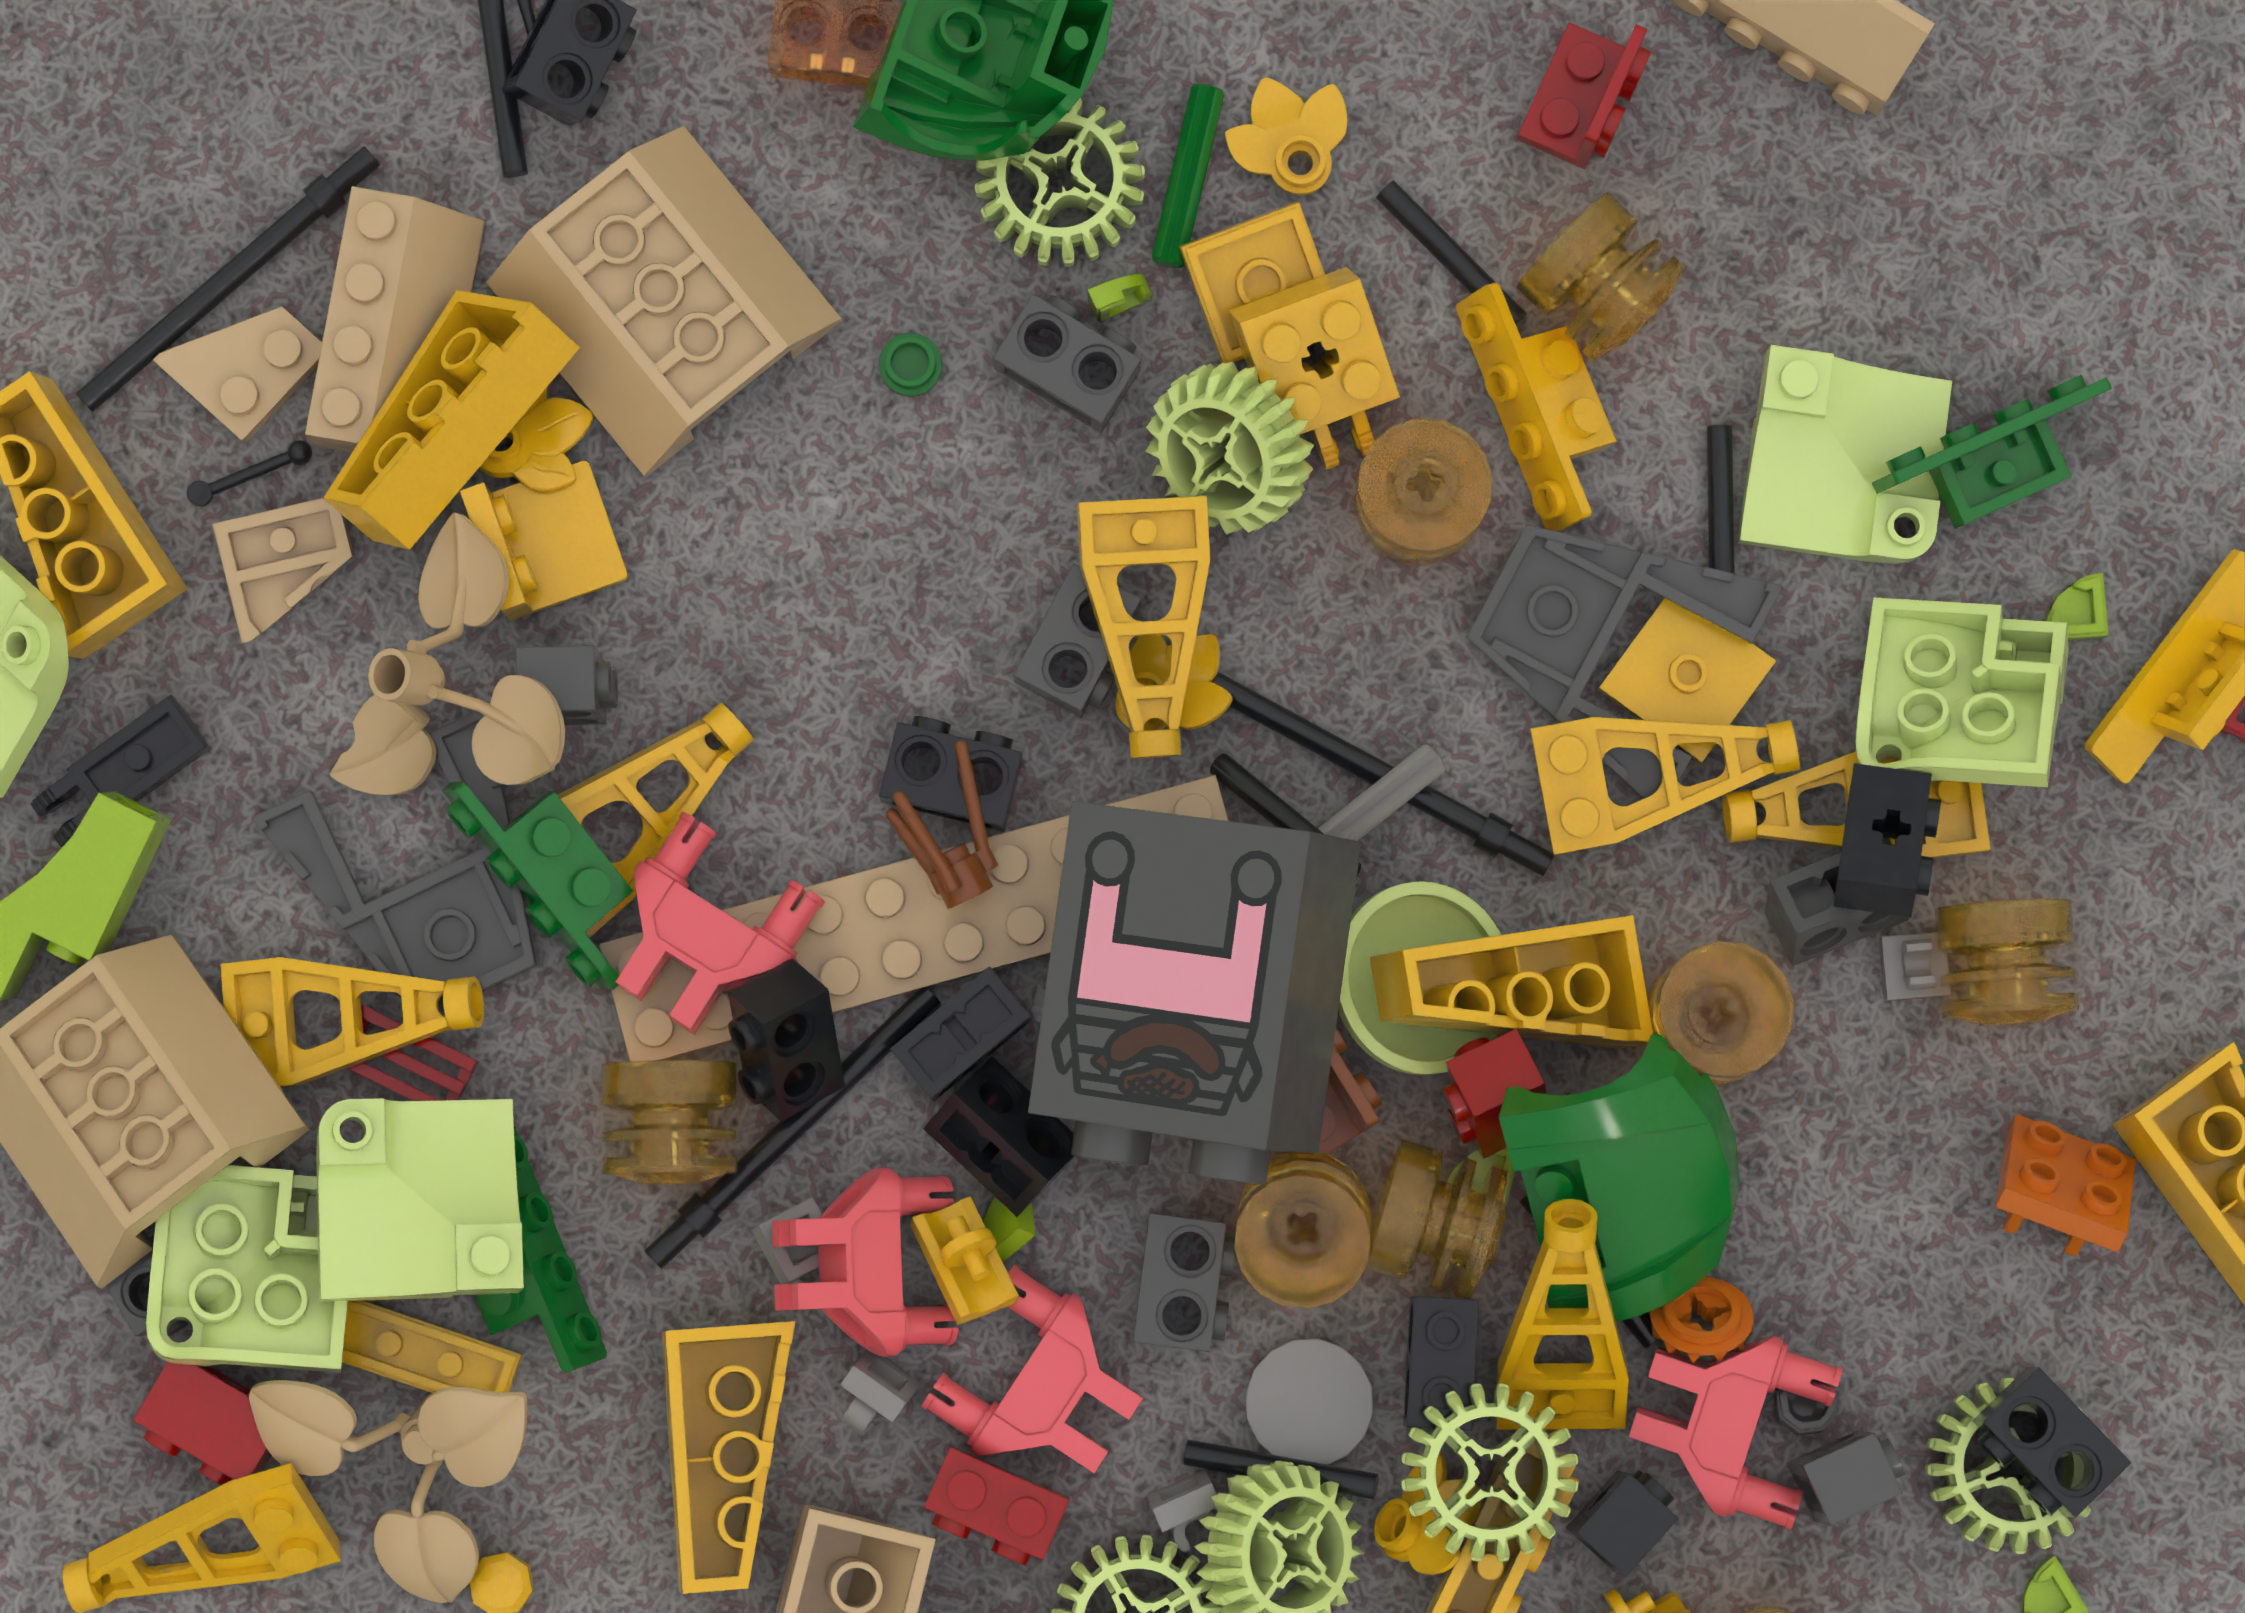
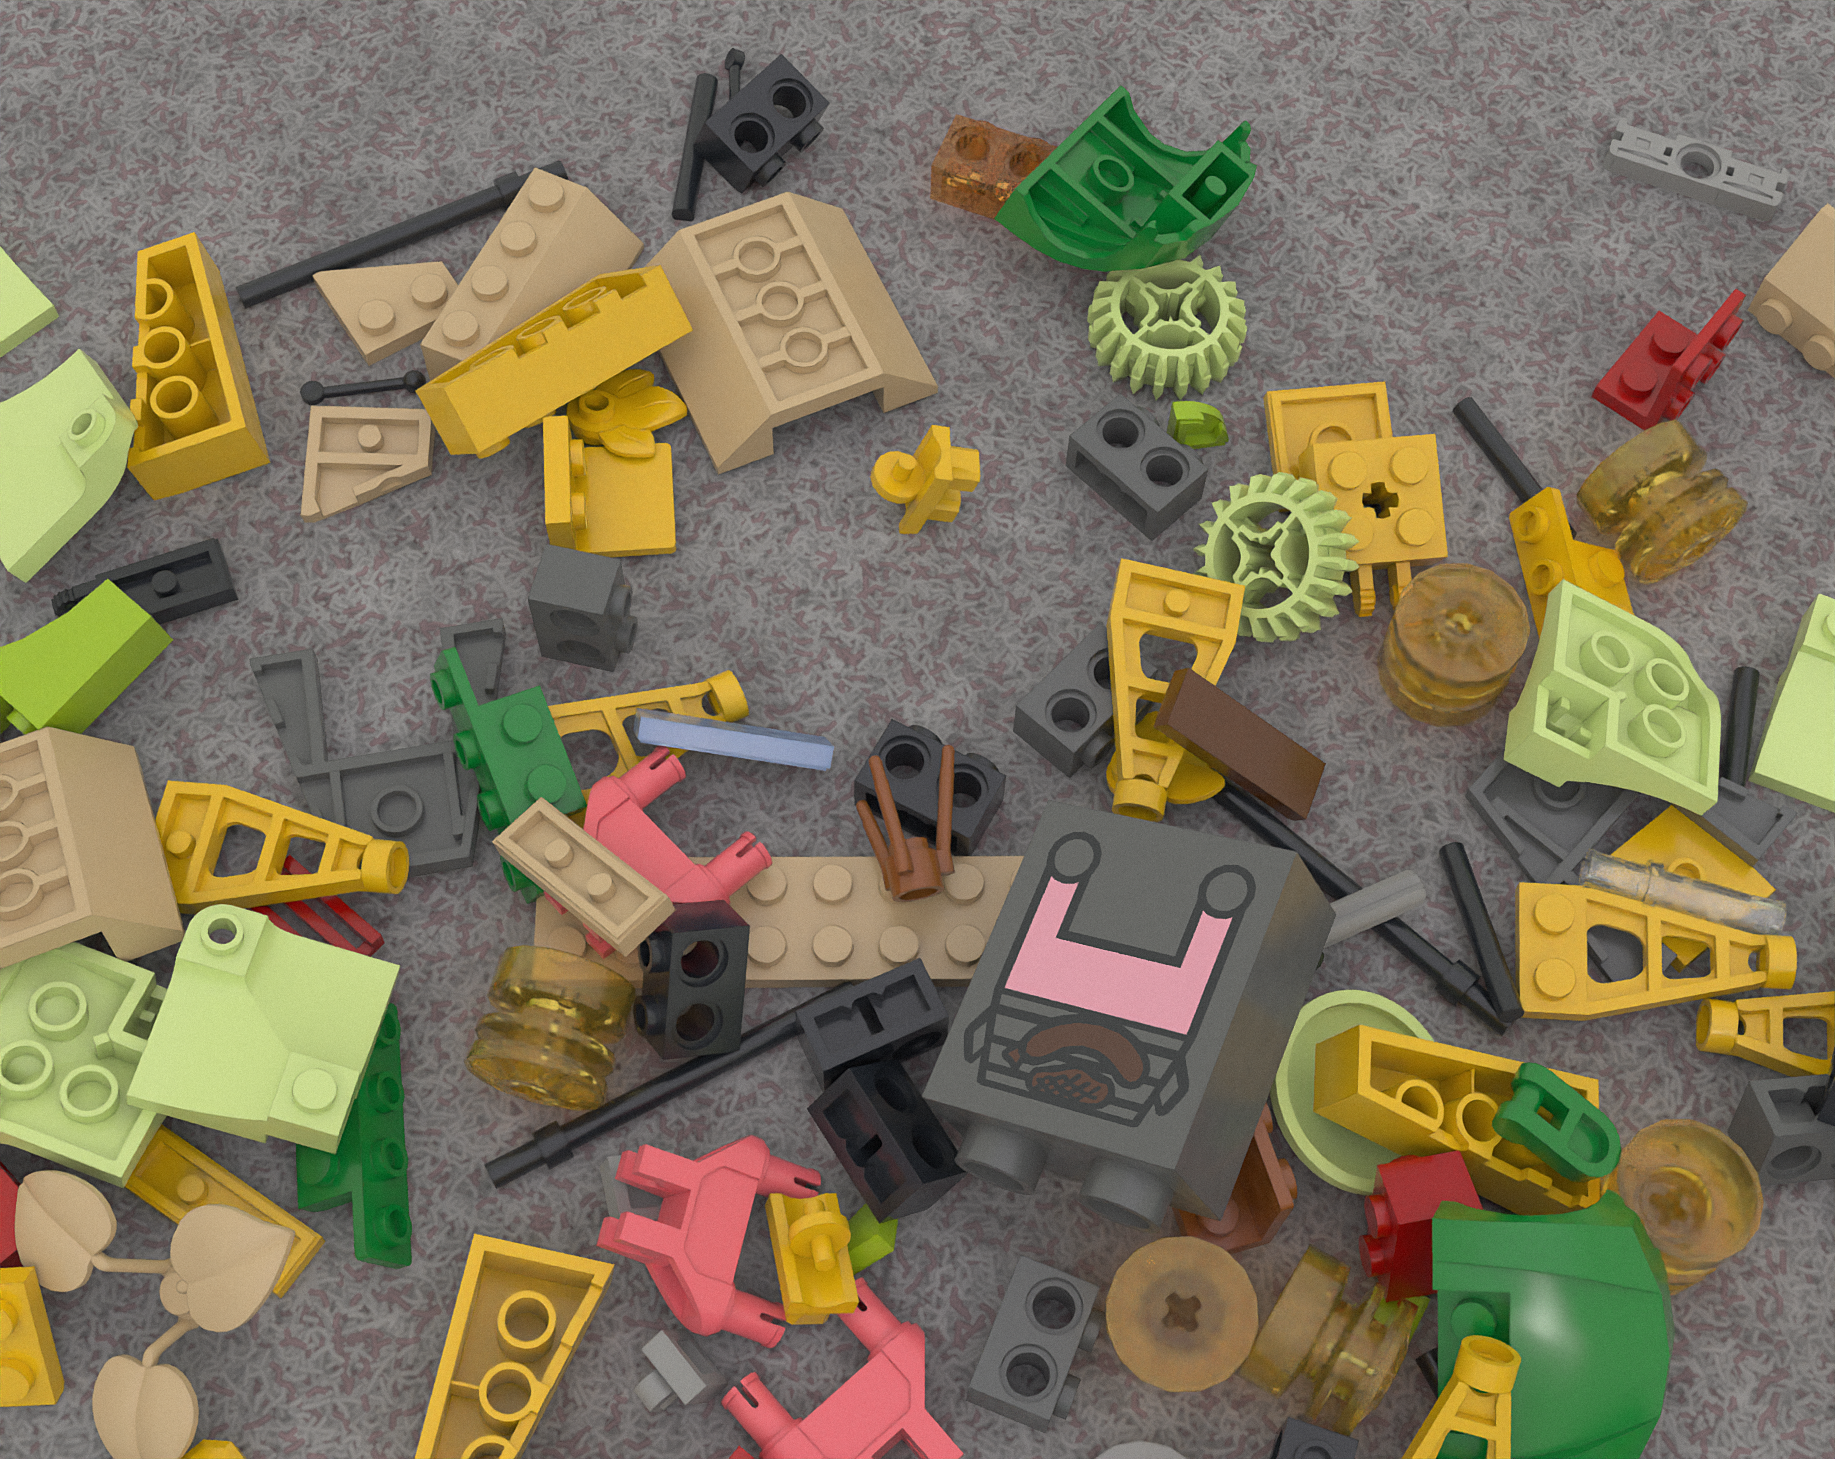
camera: 15 degrees right, 20 degrees down
tan plant [330,513,565,796] -> none
green plate [879,333,942,397] -> none
green axle [1152,84,1224,268] -> none
yellow plate [1225,77,1348,196] -> none
none -> tan tile [492,797,676,957]
none -> medium blue tile [633,708,834,771]
none -> yellow hips [870,425,981,534]
none -> reddish brown tile [1153,668,1326,821]
none -> black bar [1439,842,1524,1023]
none -> green plate [1492,1062,1621,1183]
none -> yellowish green slope [1504,579,1721,815]
none -> clear pin [1578,849,1786,935]

